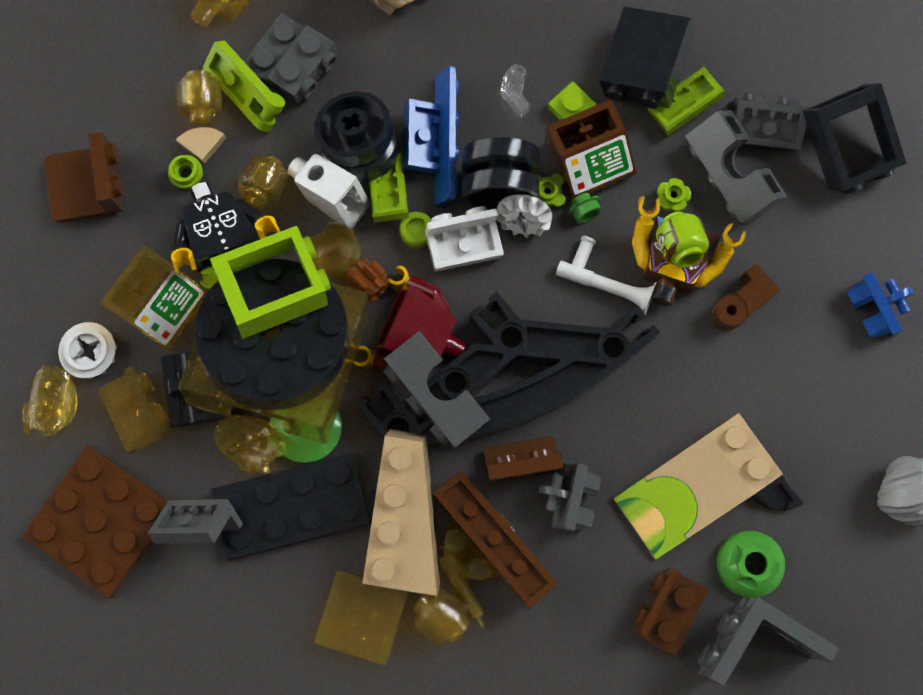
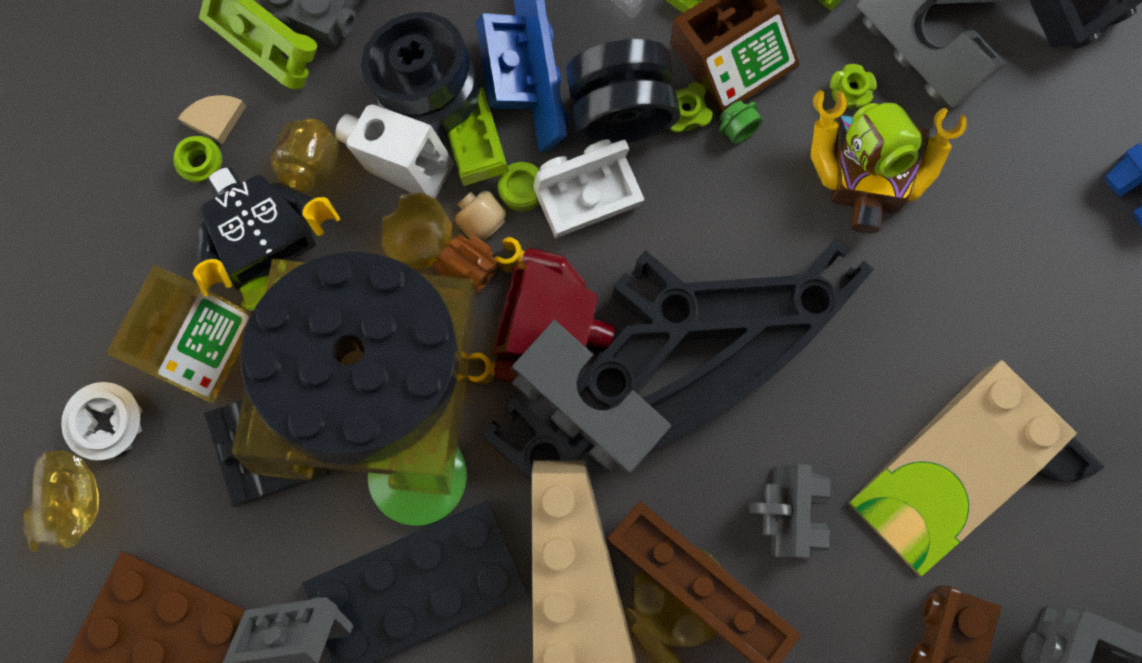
camera: 10 degrees left, 0 degrees up
reddish brown bracket [44,132,124,223] -> none
clear yellow bracket [97,366,169,454] -> none
clear yellow head [176,70,222,125] -> none
lime window [210,226,331,339] -> none
clear yellow hat [213,415,285,474] -> none
reddish brown bracket [484,436,564,484] -> none
white gear [496,194,552,238] -> none
white piece [556,236,657,315] -> none
reddish brown leg [711,263,780,331] -> none
bright green piece [717,531,785,598] -> none
none -> tan piece [455,191,507,241]

